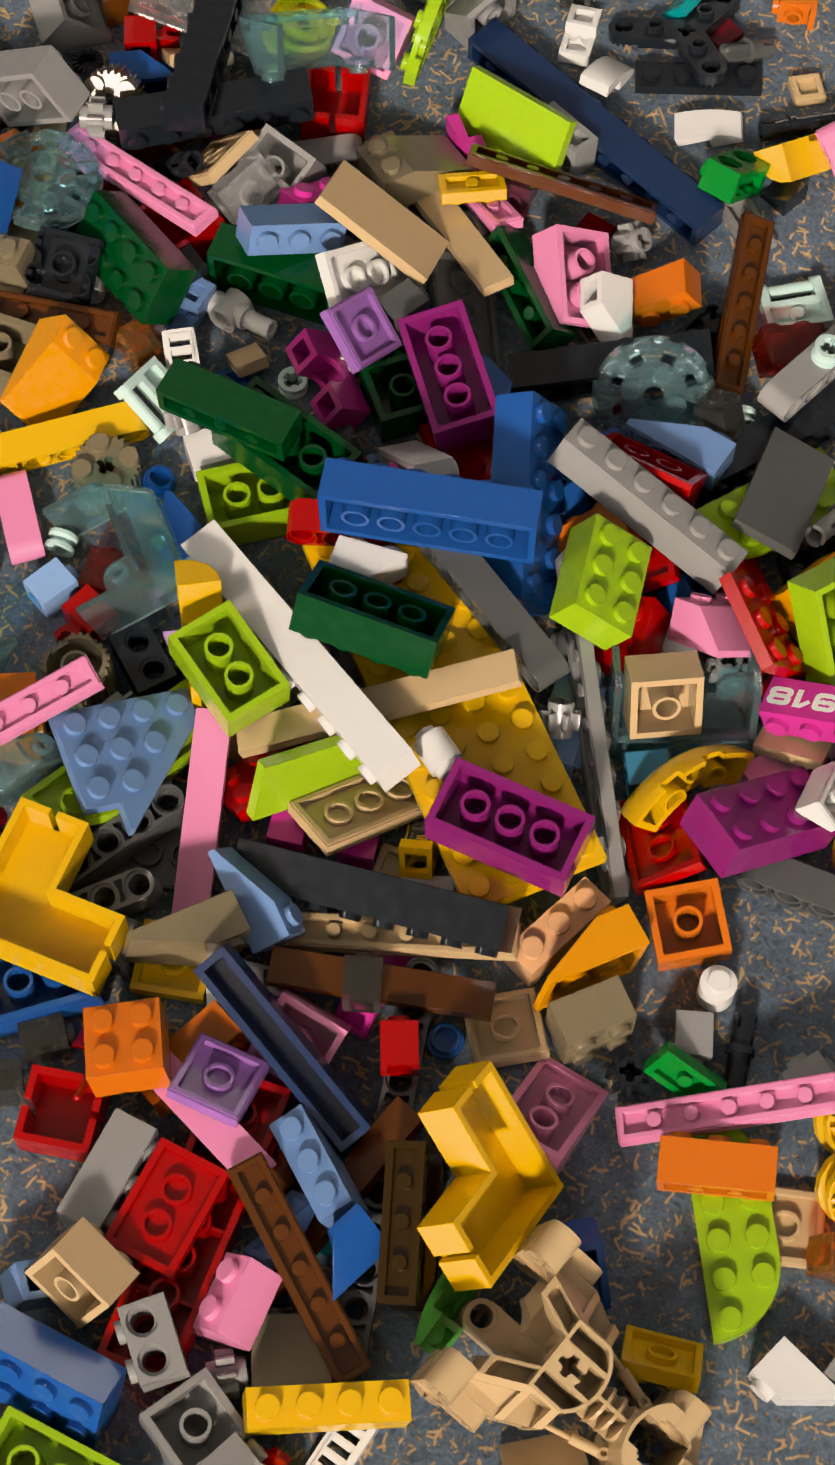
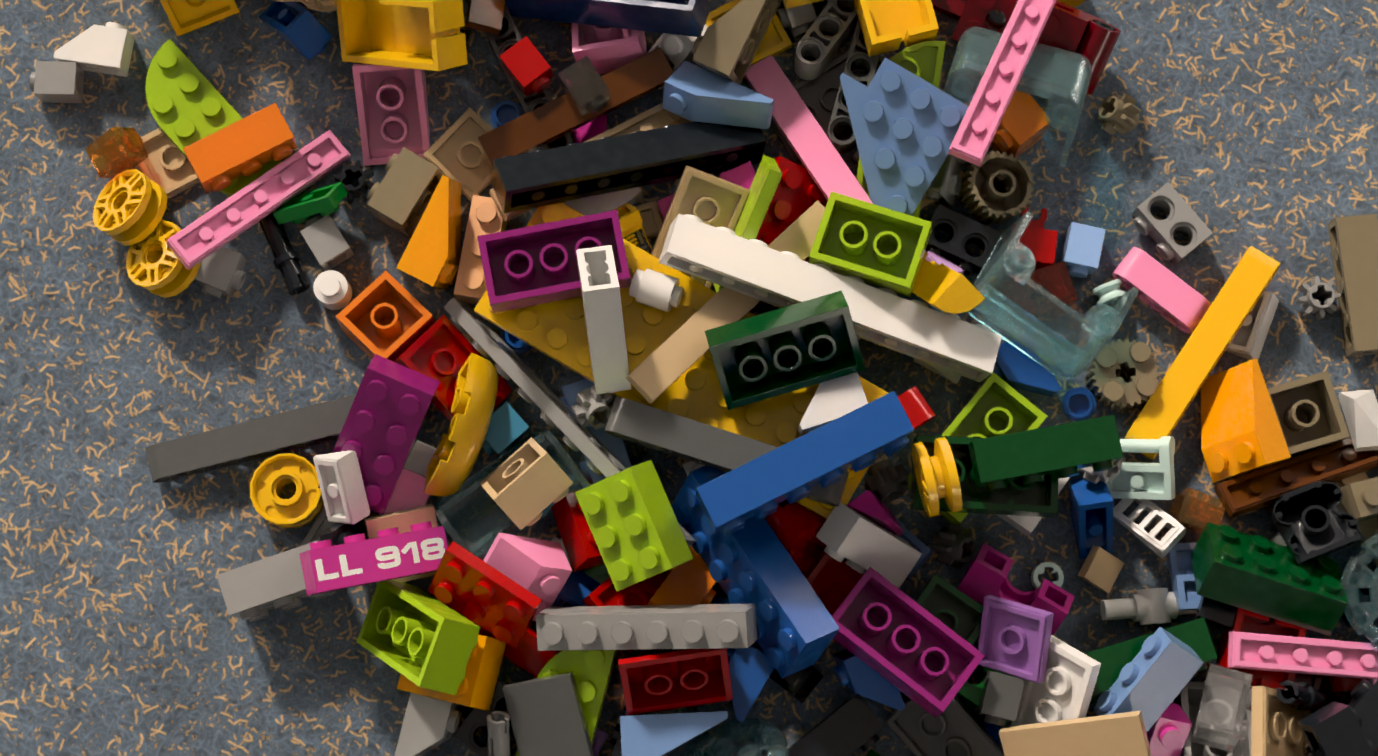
camera: 145 degrees right, 15 degrees up
none -> white slope [576,245,631,394]
none -> yellow wheel [912,437,962,518]

